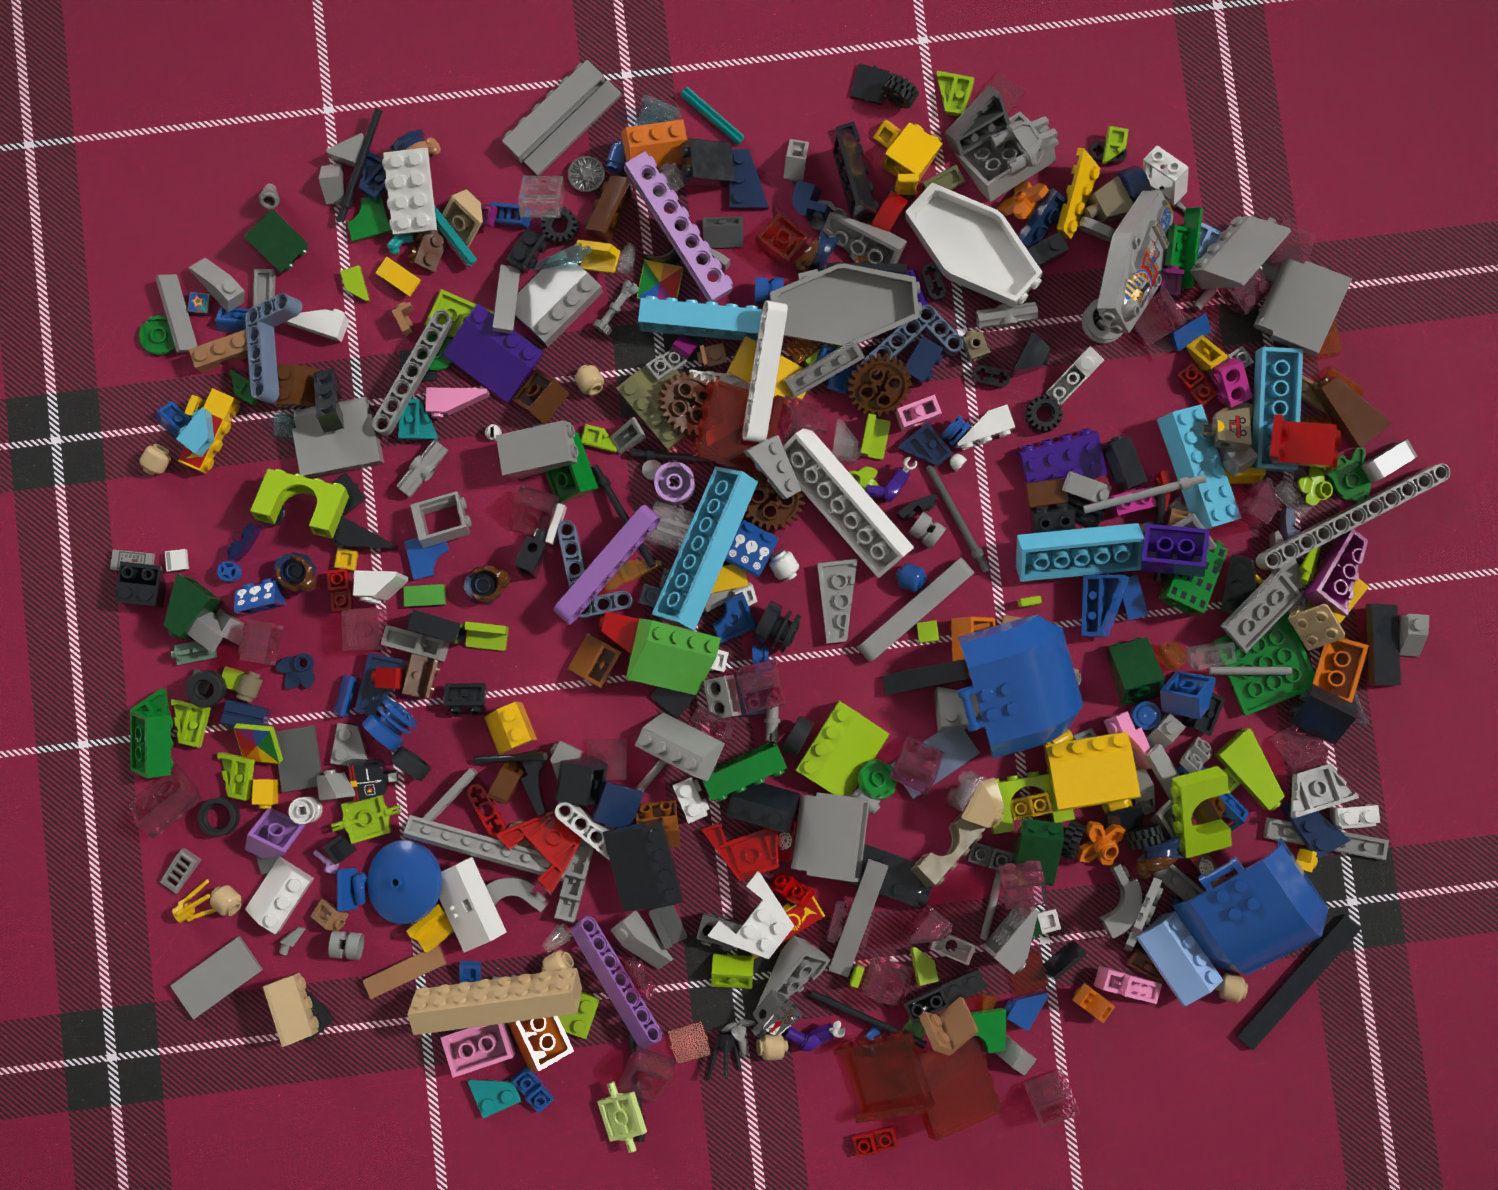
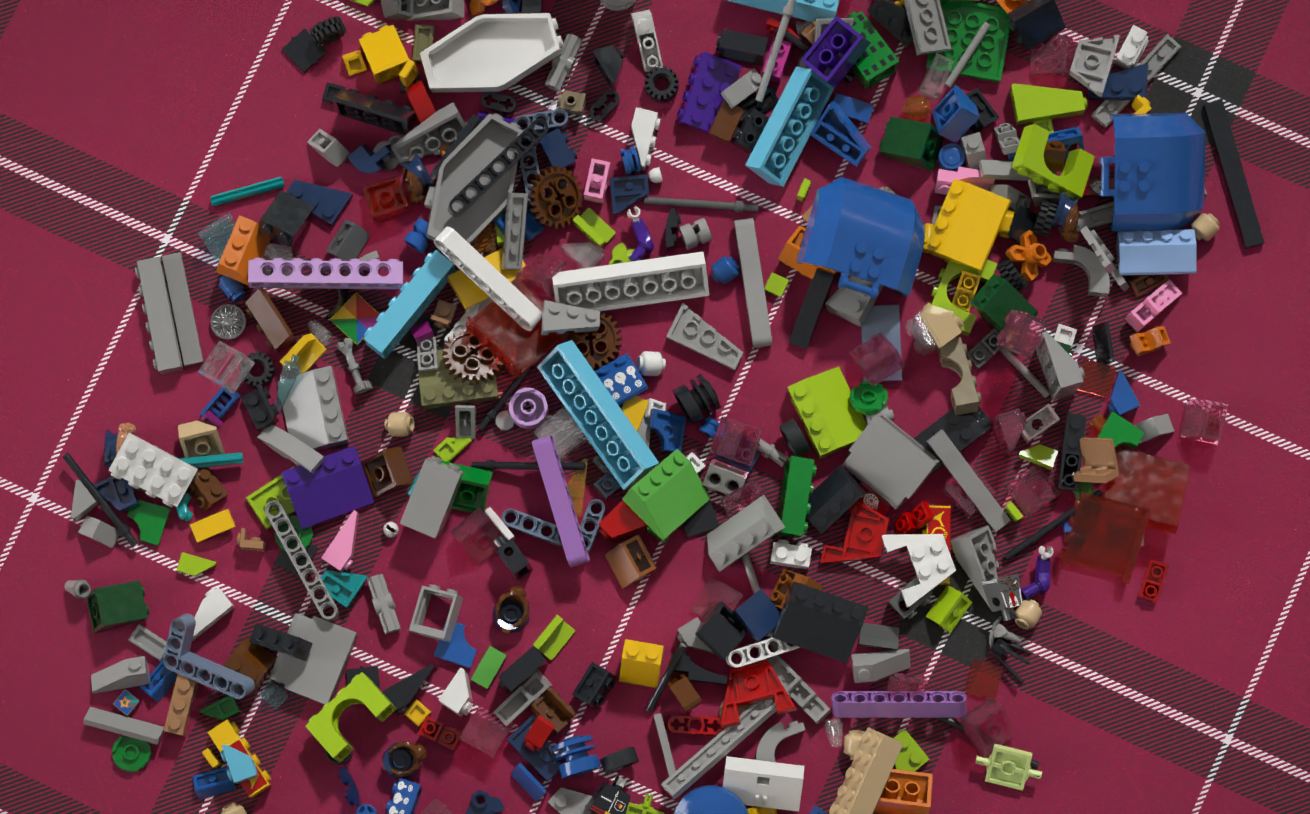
camera: 50 degrees left, 5 degrees down
none -> black beam [448,119,549,217]

